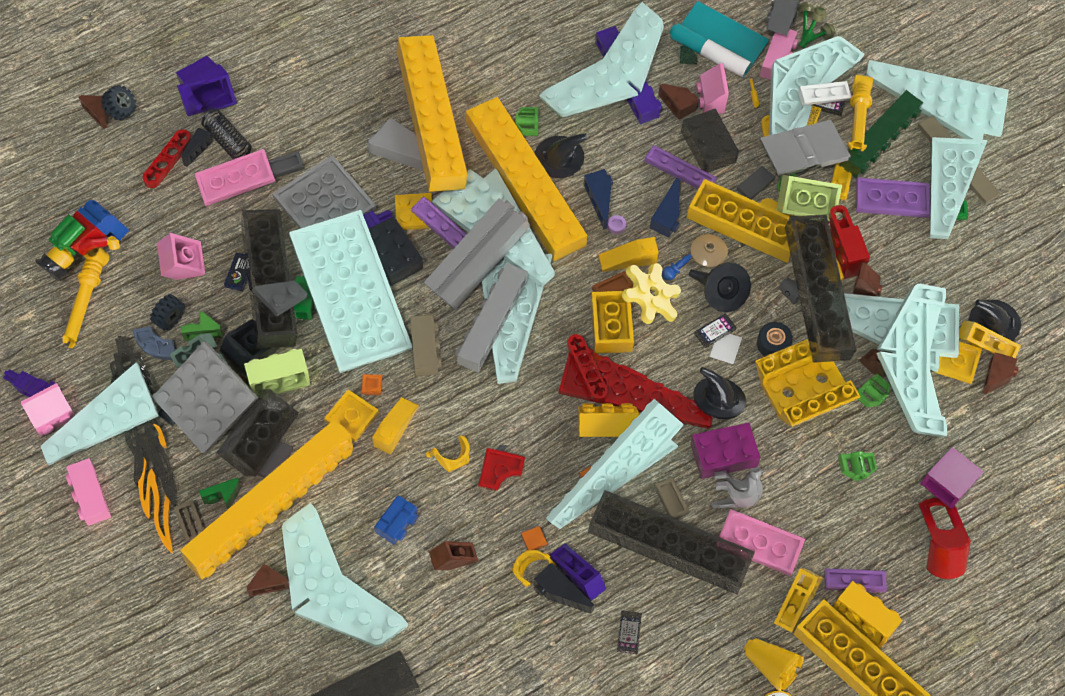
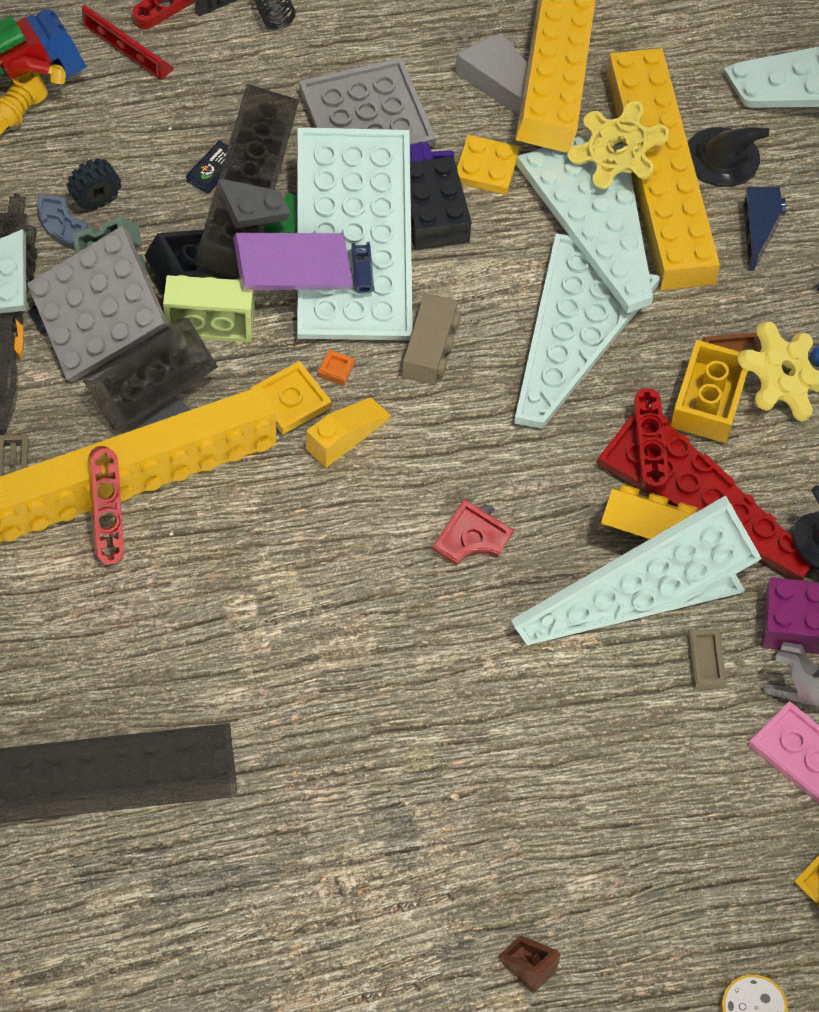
camera: 20 degrees right, 5 degrees down
bright pink slope [157,233,206,280] -> none
bright green slope [181,311,223,341] -> none
bright pink tile [194,149,276,206] -> none
green slope [199,477,241,510] -> none
copper slope [247,564,290,597] -> none
dark grey tile [268,151,304,178] -> none
light aqua wing [282,503,408,647] -> none
blue brick [374,495,418,545] -> none
medium lavender tile [411,196,466,249] -> none
light grey brick [424,198,530,311] -> none
yellow helmet [426,435,470,472] -> none
copper slope [429,541,478,571] -> none
light grey brick [456,263,528,373] -> none
yellow helmet [511,550,556,587] -> none
bright green piece [515,107,538,136] -> none
orange tile [521,526,547,550] -> none
black slope [533,563,595,614] -> none
dark purple slope [549,543,606,601] -> none
clear smoke brick [588,490,755,595] -> none
yellow slope [599,237,659,272] -> none
lavender tile [607,215,626,234] -> none
clear smoke tile [617,611,642,655] -> none
yellow cone [744,638,804,692] -> none
none -> red slope [82,5,174,80]
none -> beam [88,446,124,564]
none -> medium lavender tile [233,233,353,290]
none -> dark blue bar [351,241,375,294]
none -> light yellow plate [568,101,669,189]

